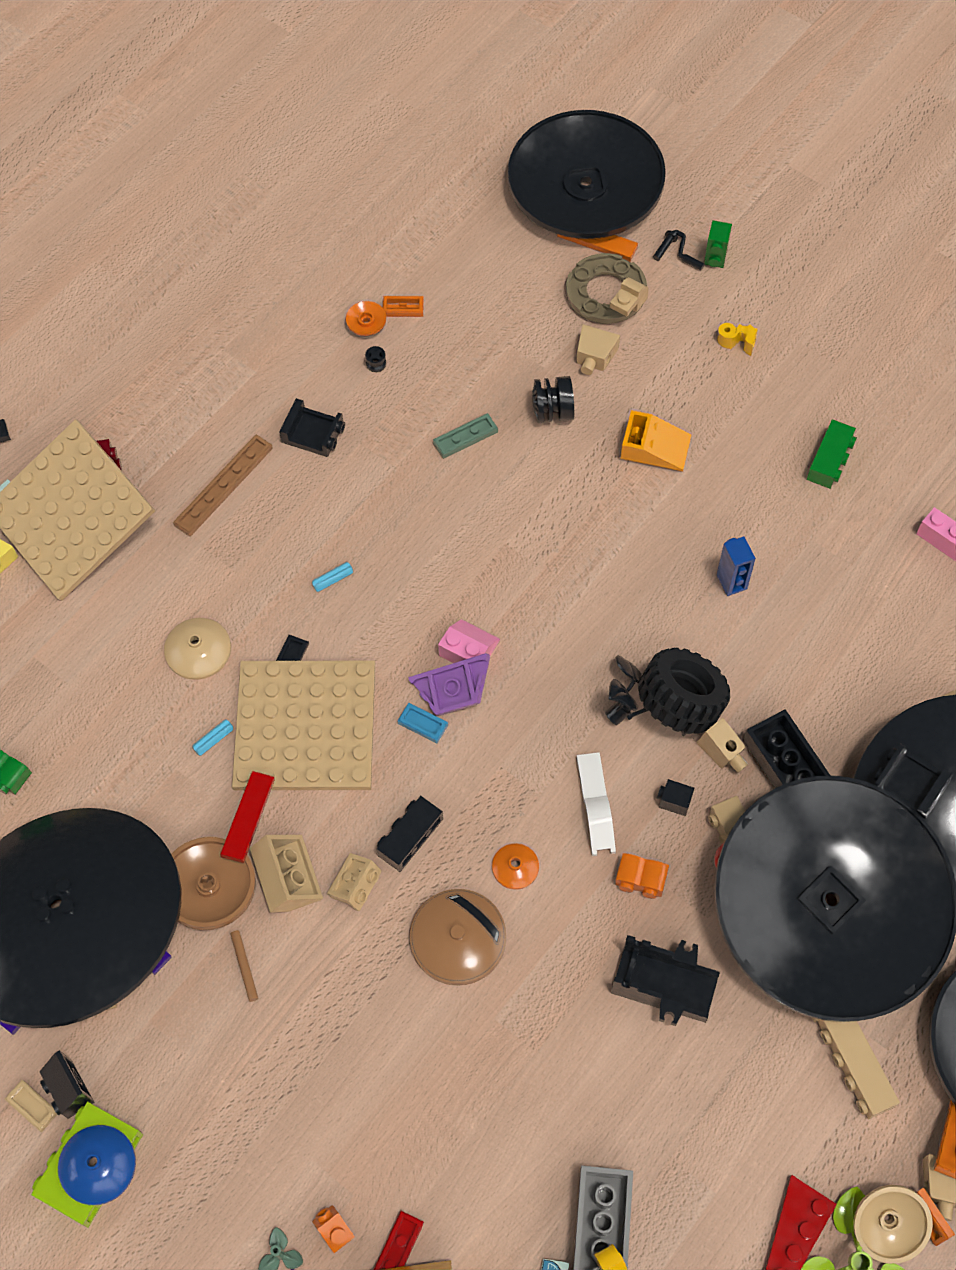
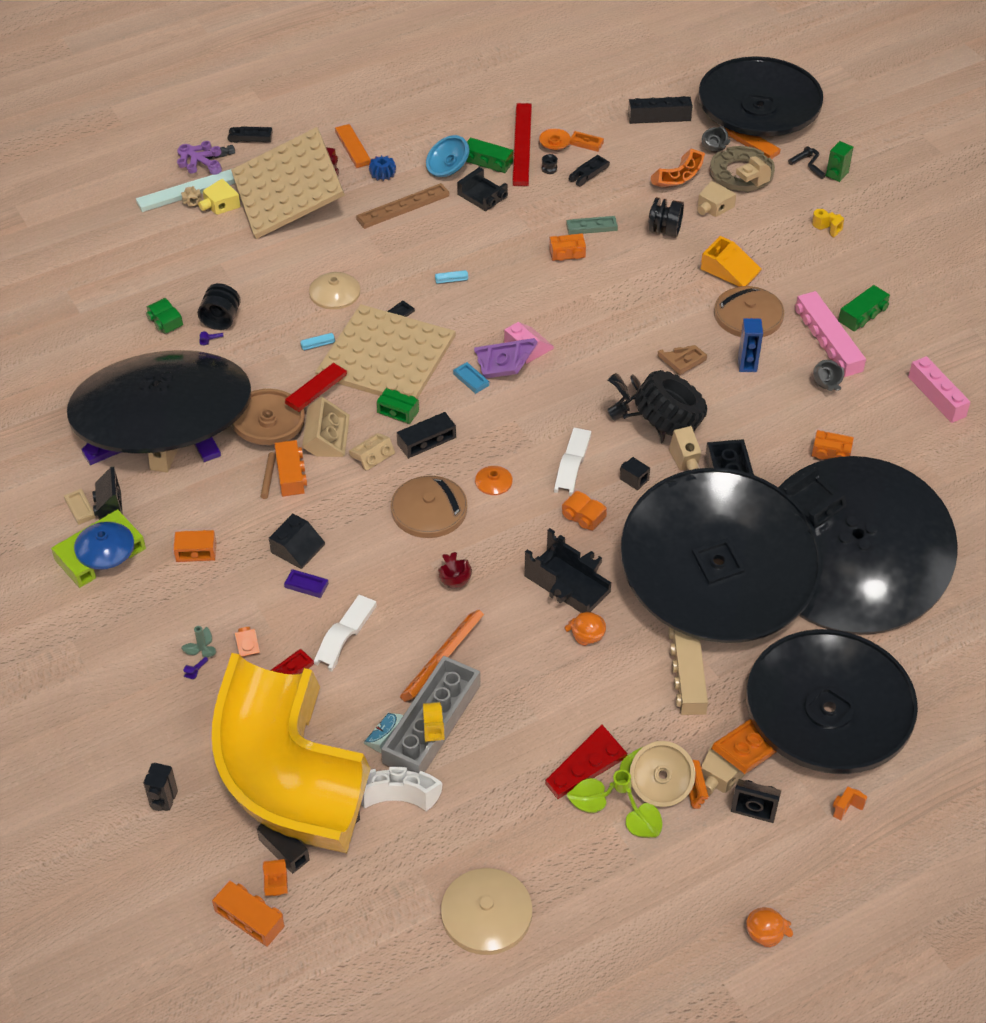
camera: 20 degrees right, 15 degrees down
none -> orange brick [174,530,217,562]
none -> black wheel [197,283,241,330]
none -> dark purple hand [199,331,223,346]
none -> black slope [269,513,325,569]
none -> orange brick [275,440,307,497]
none -> dark purple tile [284,569,329,598]
none -> white piece [314,595,377,672]
none -> orange tile [335,124,371,168]
none -> blue gear [369,155,396,181]
none -> green brick [376,388,419,424]
none -> orange tile [400,609,484,702]
none -> dark azure dish [426,135,469,177]
none -> dark red hat [438,552,472,589]
none -> green brick [466,137,513,173]
none -> red tile [513,103,532,186]
none -> orange brick [549,233,586,261]
none -> orange hat [564,612,606,646]
none -> black hinge [568,155,610,187]
none -> black brick [628,96,693,124]
none -> orange brick [651,149,705,187]
none -> medium nougat wing [658,345,707,375]
none -> dark grey hat [702,126,731,152]
none -> medium nougat dish [714,286,784,337]
none -> bright pink brick [795,291,866,377]
none -> orange brick [812,430,854,459]
none -> dark grey hat [813,360,844,391]

